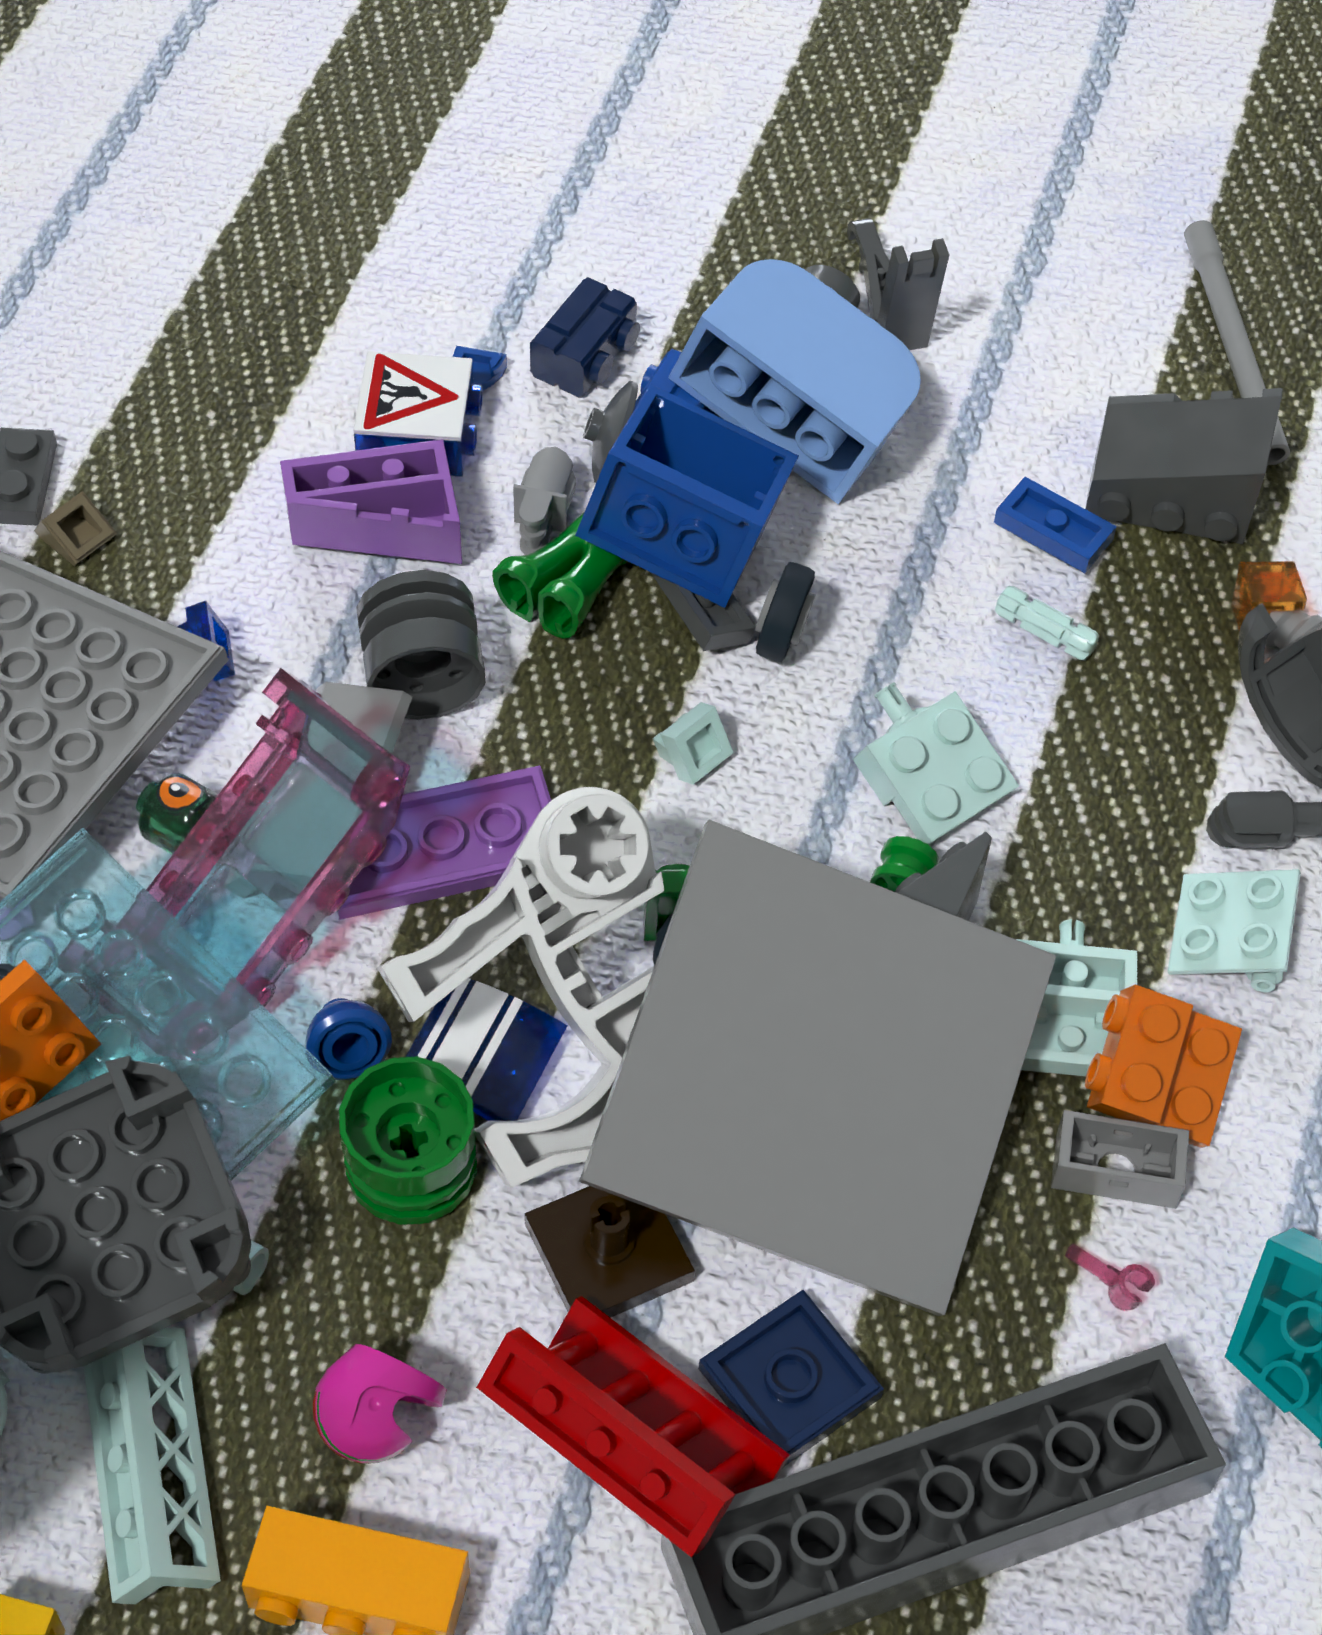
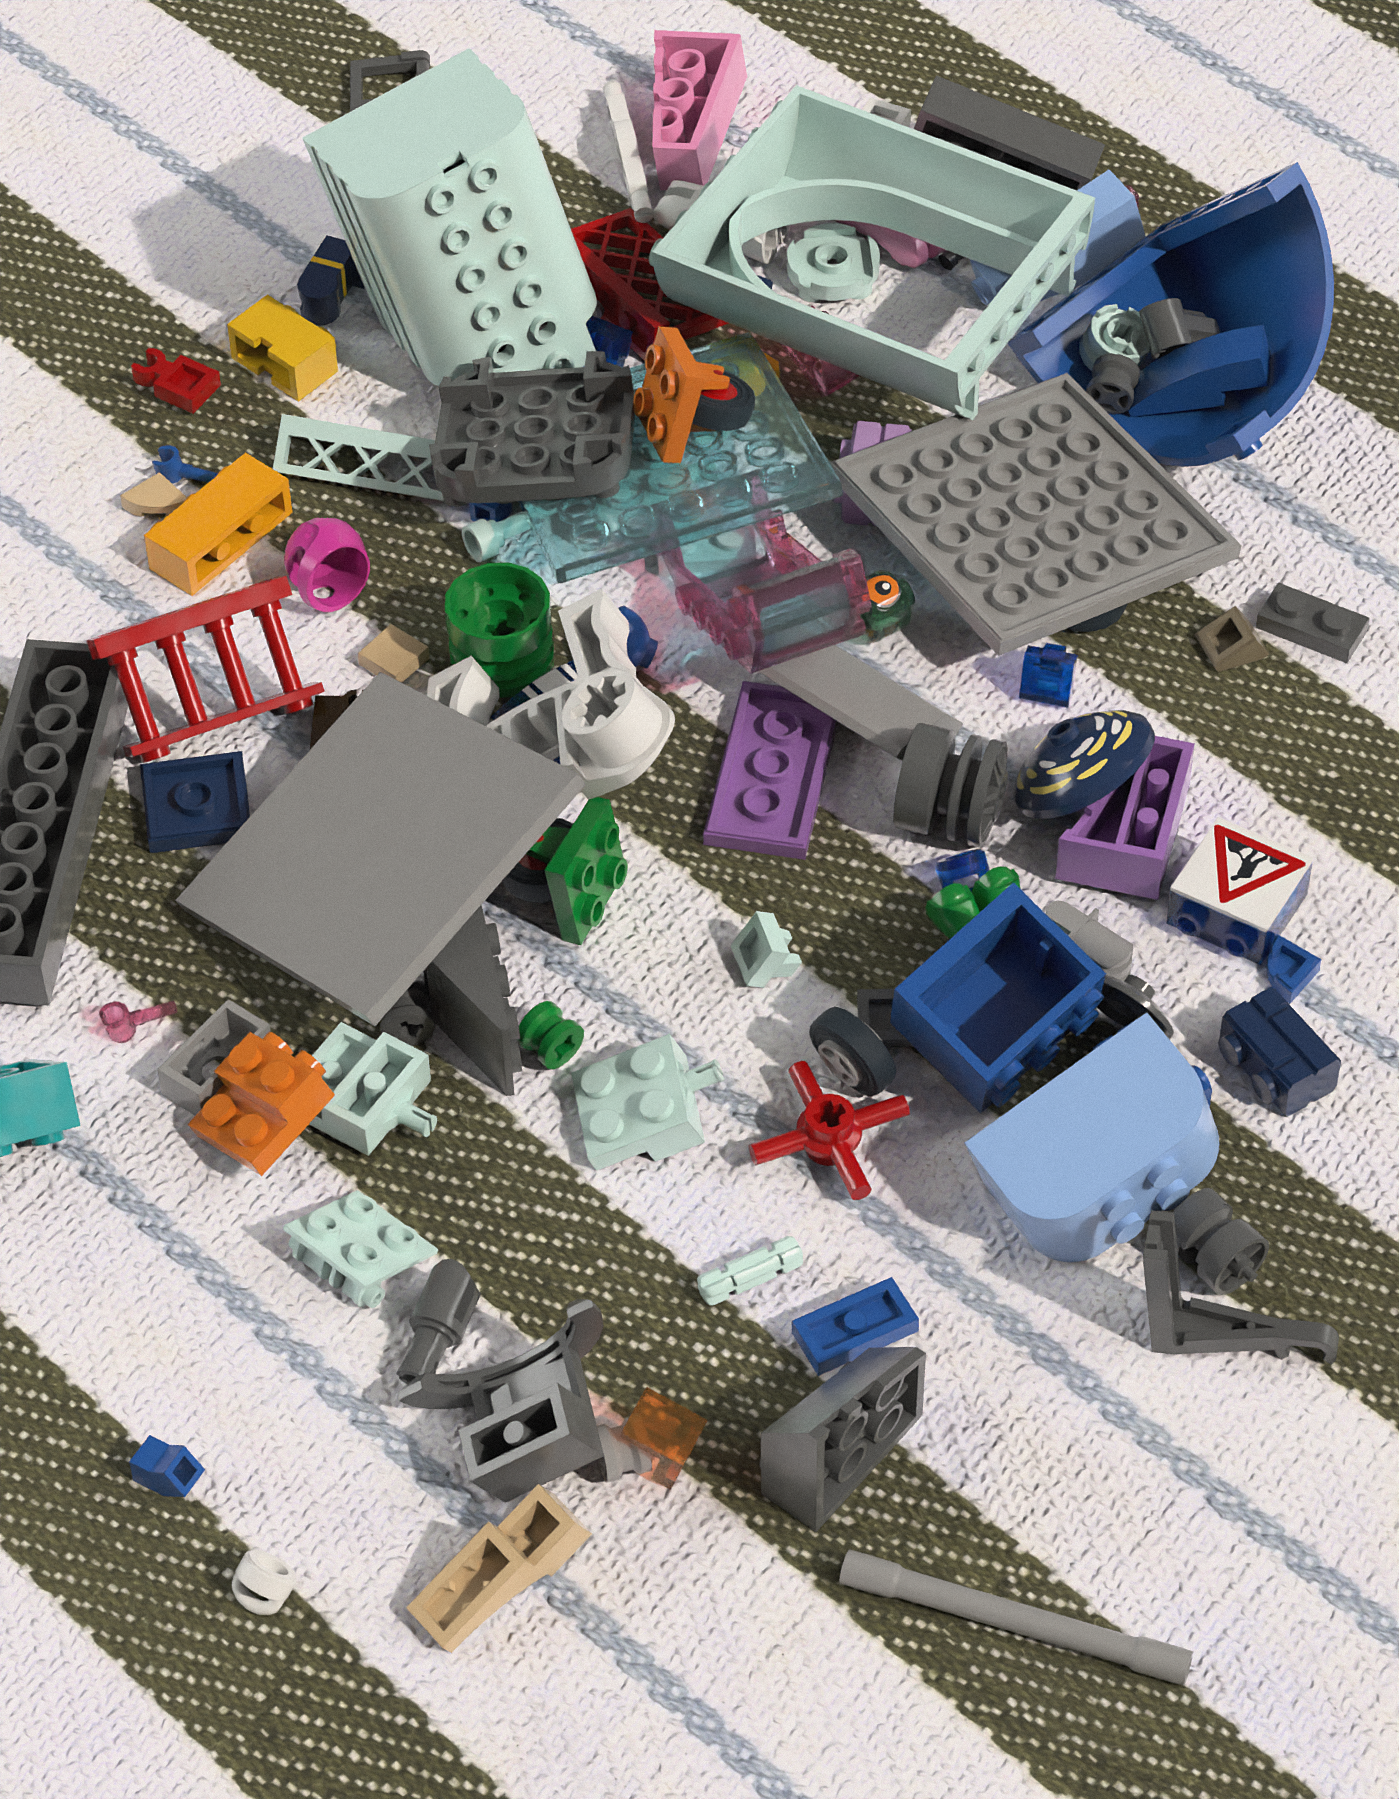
camera: 120 degrees right, 5 degrees down
none -> tan tile [358,624,430,683]
none -> red bar [749,1061,910,1200]
none -> clear blue tile [935,849,990,892]
none -> dark blue dish [1013,710,1155,819]

